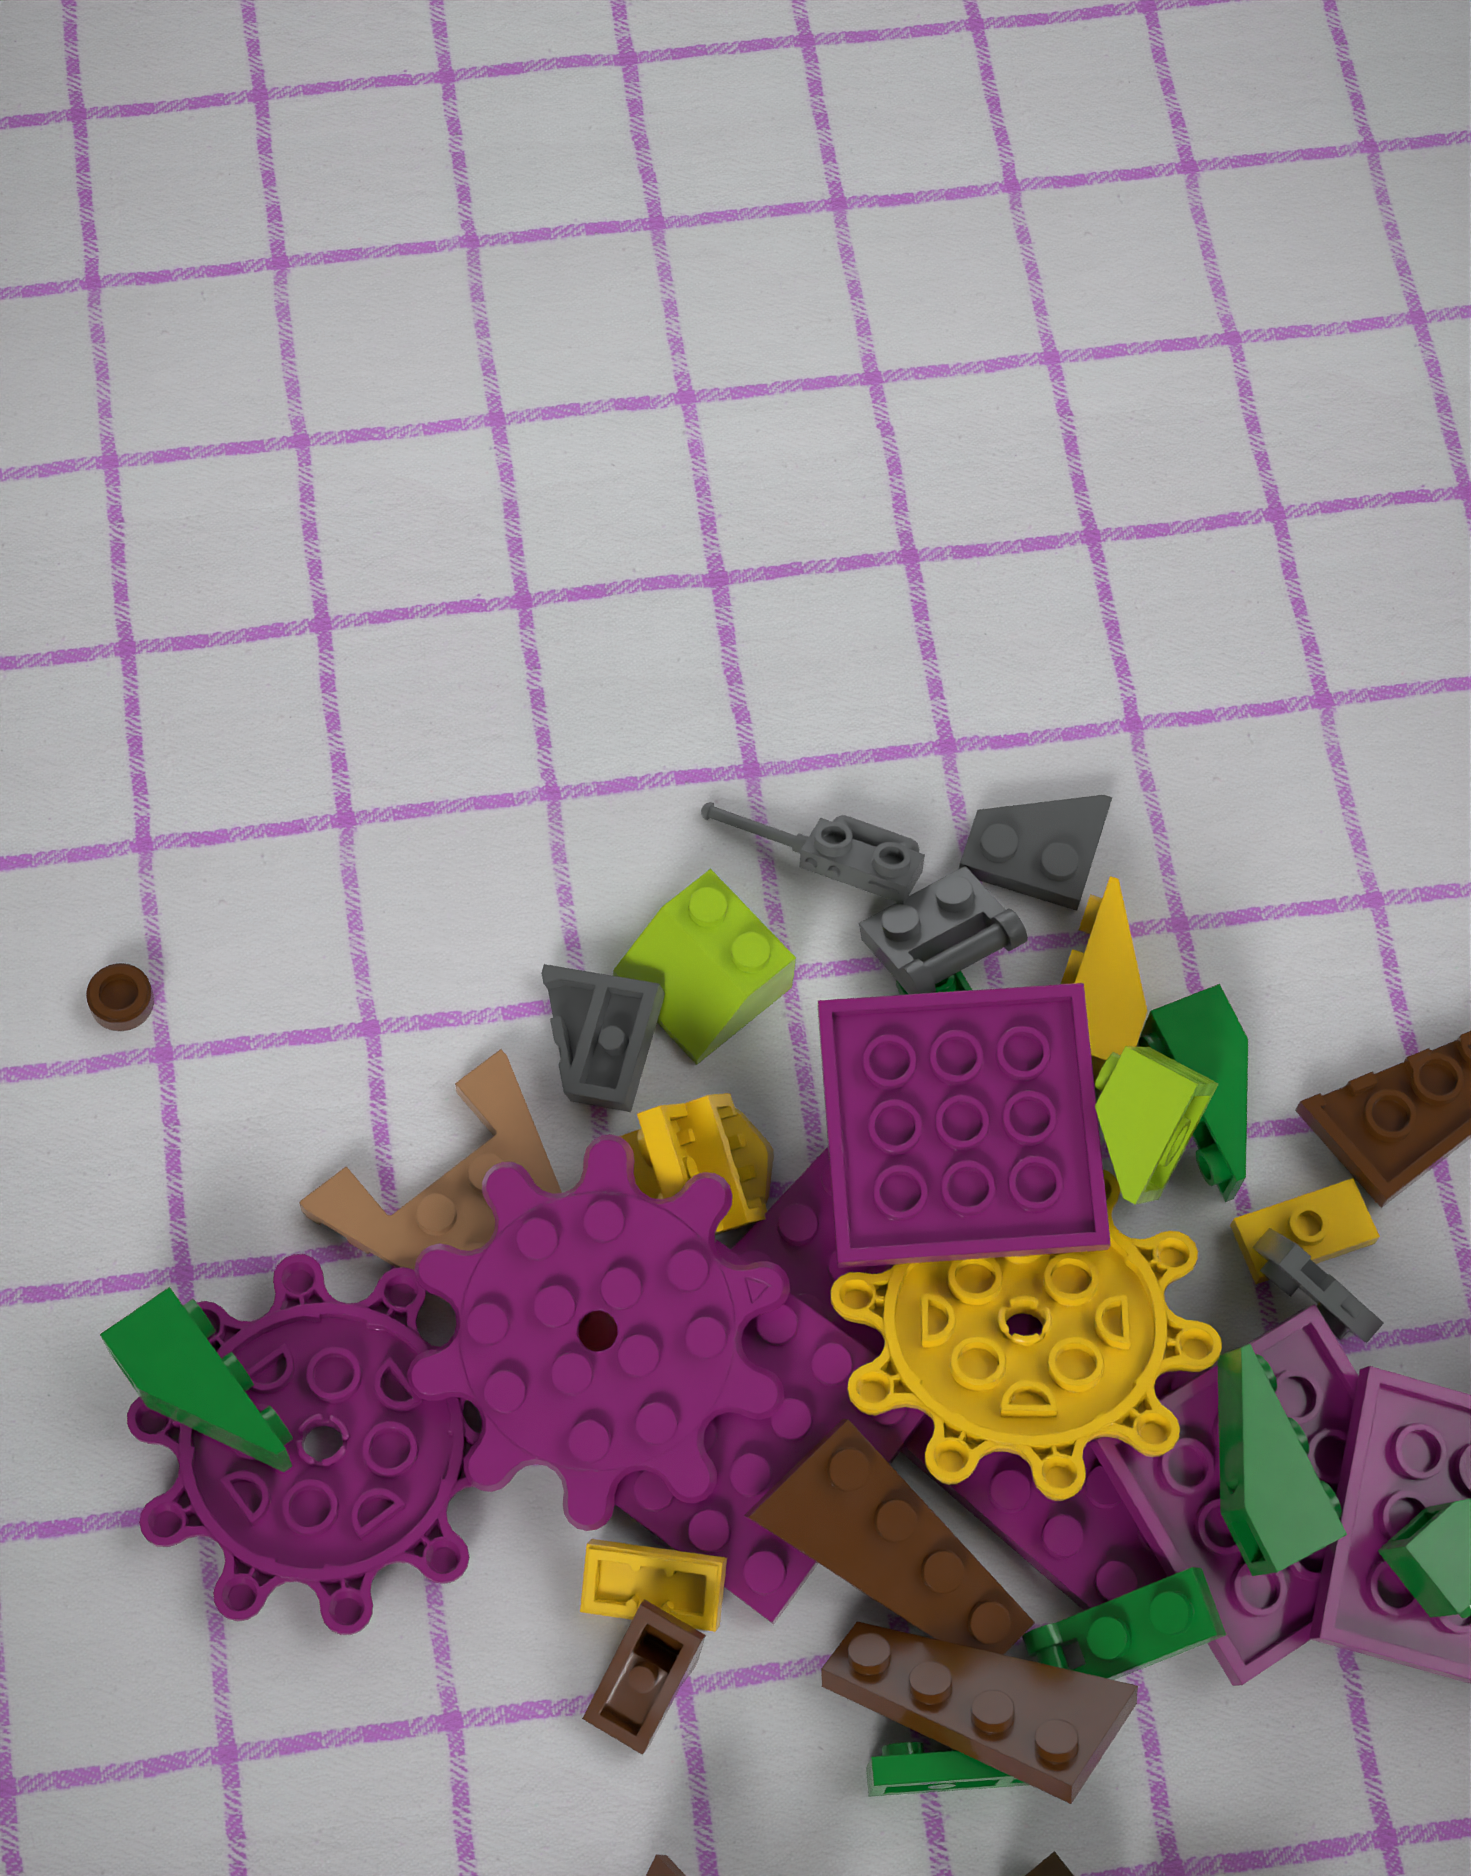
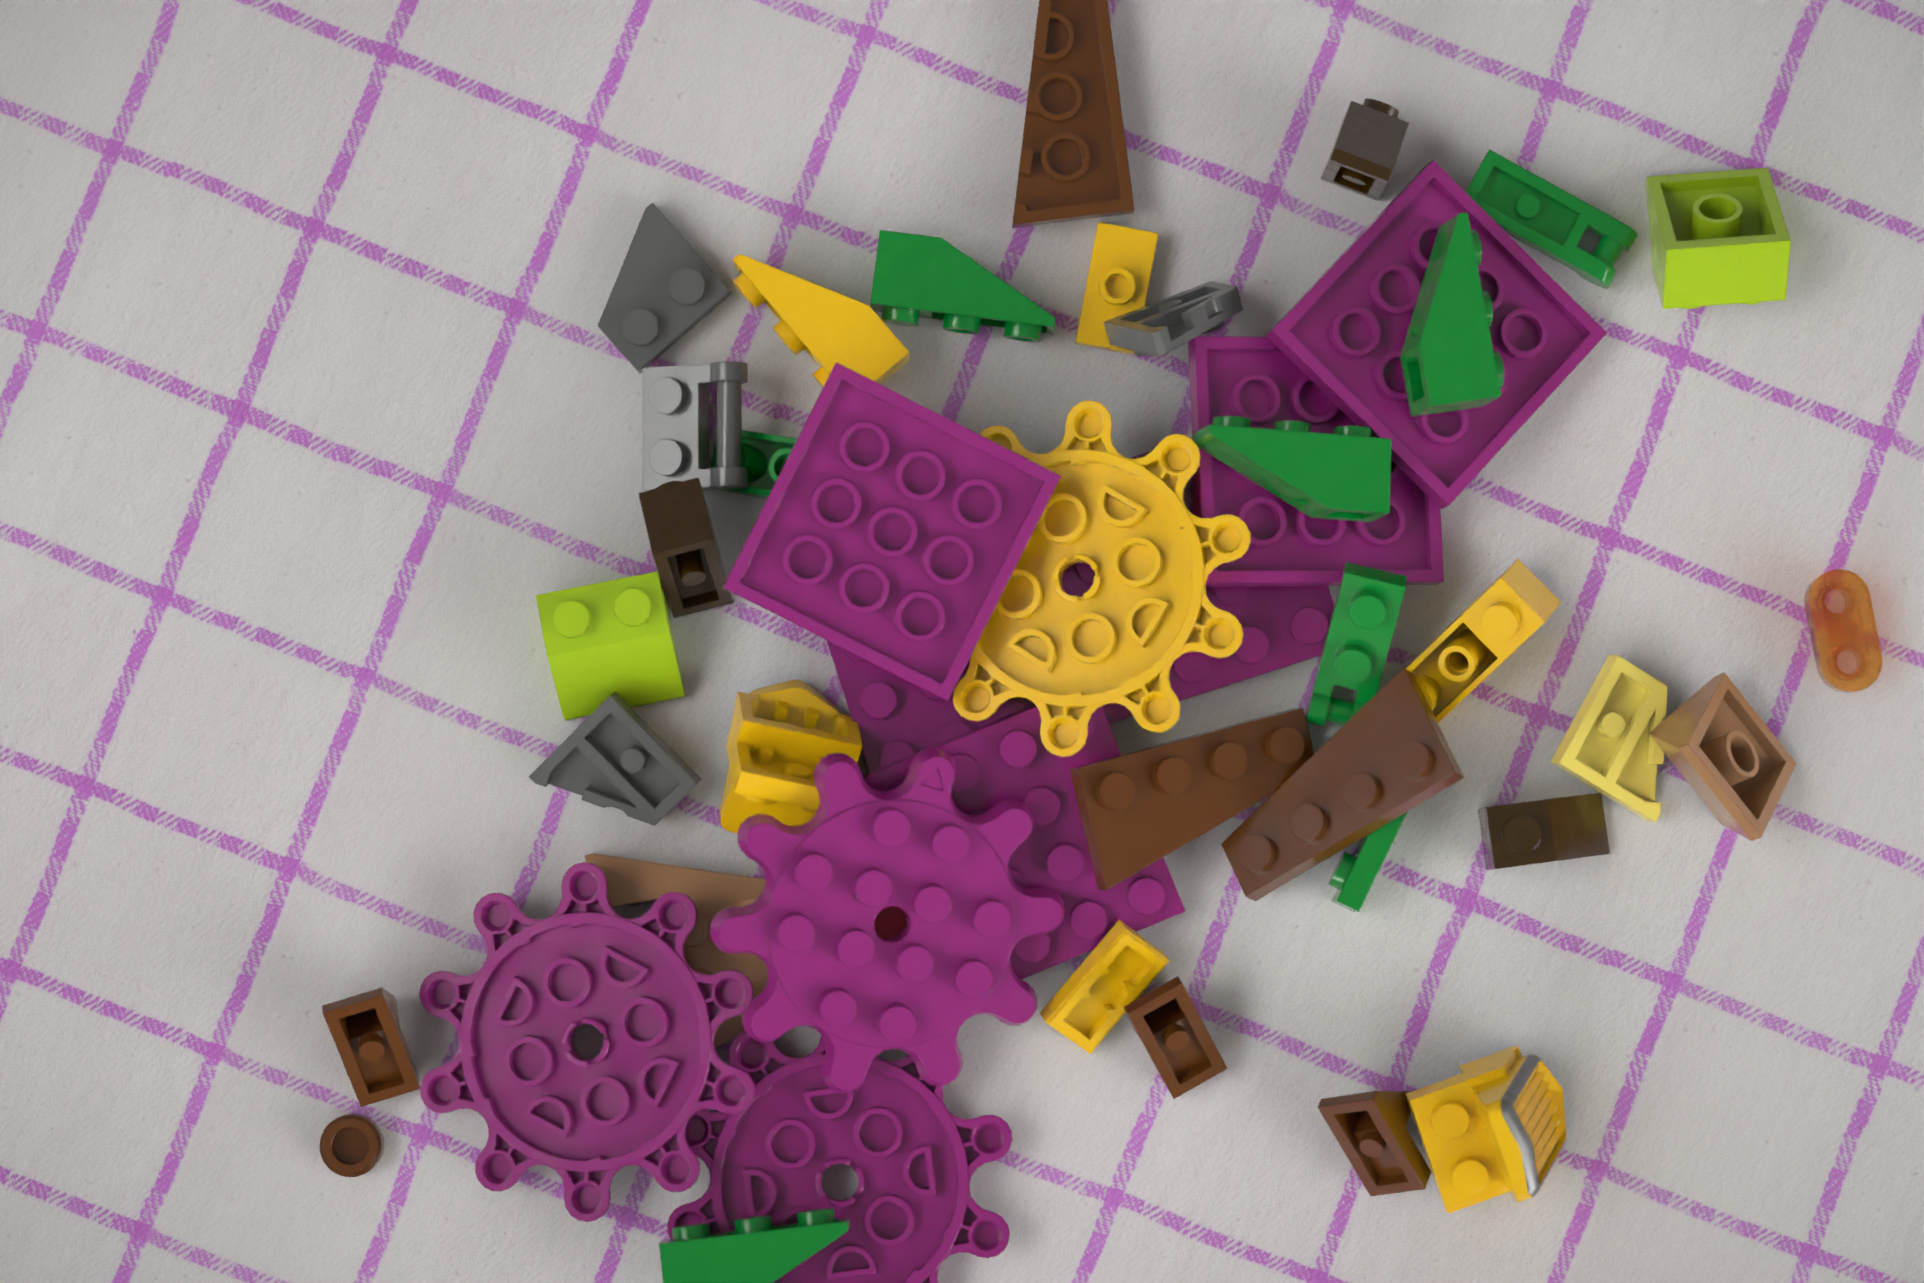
camera: 55 degrees left, 20 degrees up
dark grey piece [701,802,925,905] -> none
lime slope [1095,1046,1218,1205] -> none
none -> reddish brown slope [322,987,420,1107]
none -> magenta plate [419,862,755,1222]
none -> dark brown slope [638,477,733,618]
none -> yellow slope [1405,559,1561,723]

